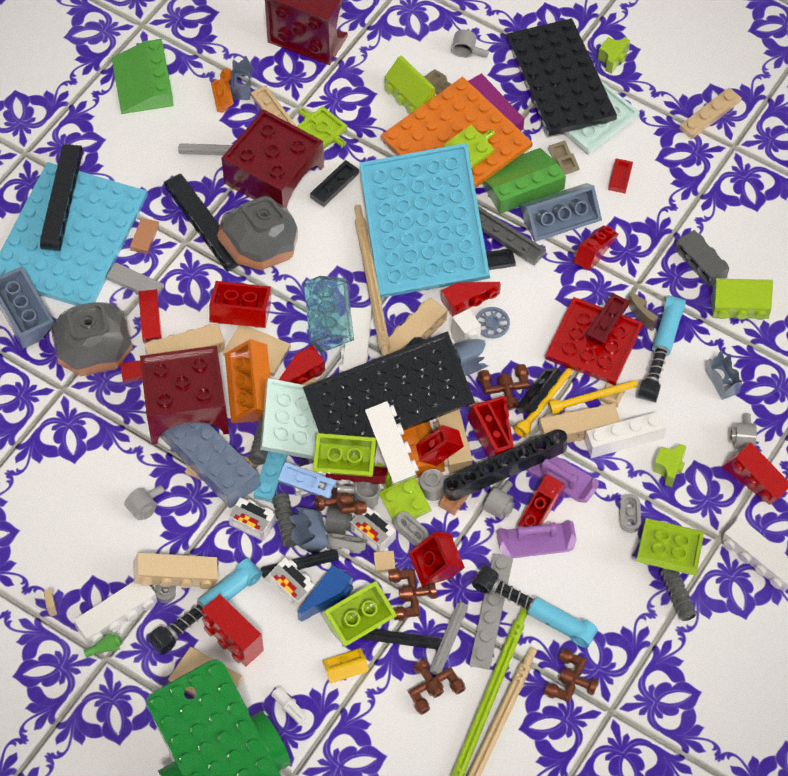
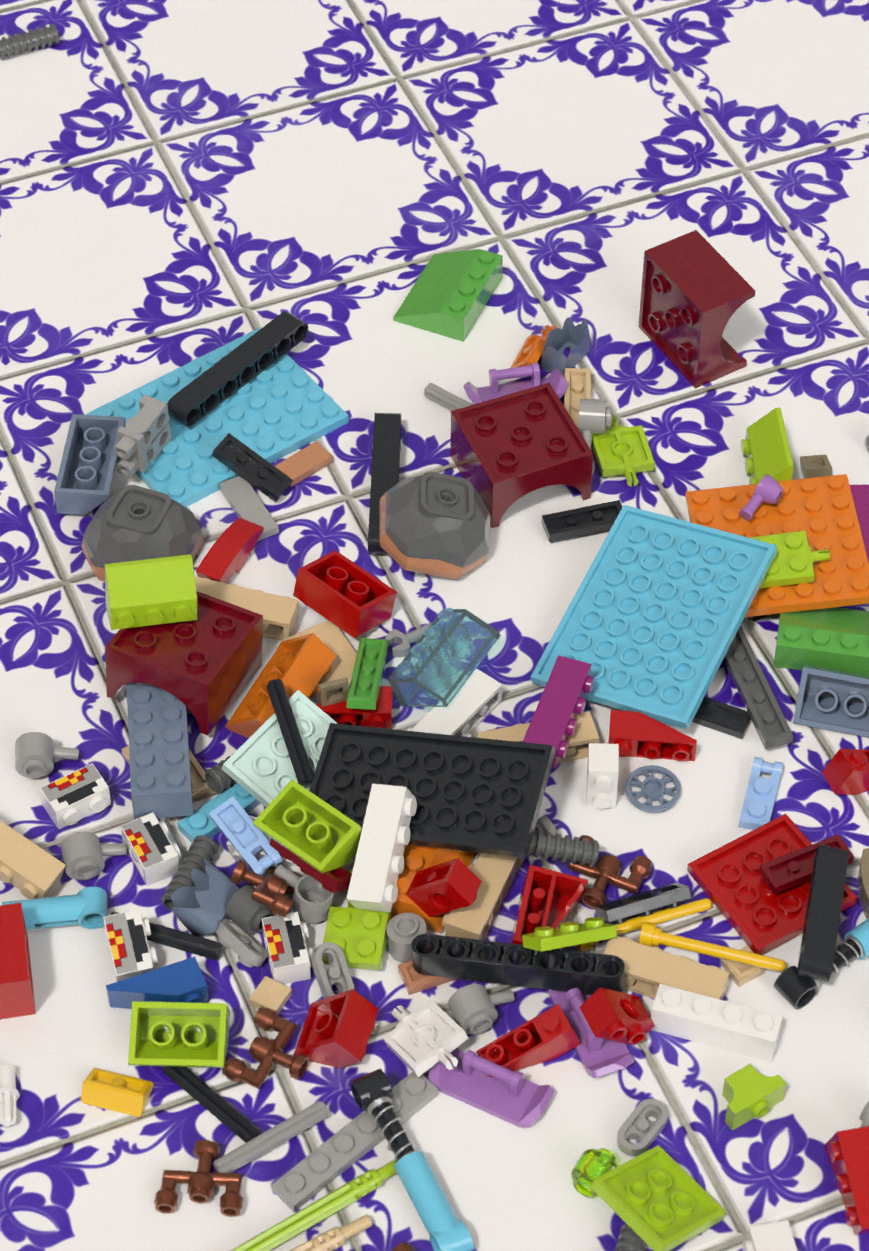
camera: 35 degrees right, 10 degrees down
tan axle [354,205,391,356] -> none
sand blue piece [454,339,489,376] -> none
none -> brick [40,763,111,830]
none -> light grey piece [61,832,127,880]
none -> lime slope [105,554,197,630]
none -> light grey hips [114,395,172,477]
none -> black plate [212,433,293,502]
none -> black axle [266,679,314,787]
none -> dark tan slope [316,677,349,707]
none -> bright green tile [347,638,388,710]
none -> white plate [383,1000,468,1077]
none -> light grey bar [385,622,436,657]
none -> medium lavender piece [463,363,568,404]
none -> magenta brick [523,655,595,769]
none -> lime plate [523,917,617,952]
none -> dark grey piece [528,830,599,867]
none -> clear neon green head [571,1148,618,1199]
none -> light grey piece [578,399,612,449]
none -> red brick [579,988,655,1045]
none -> light blue plate [738,757,784,830]
none -> medium lavender bar [739,474,784,520]
none -> black beam [797,844,849,983]

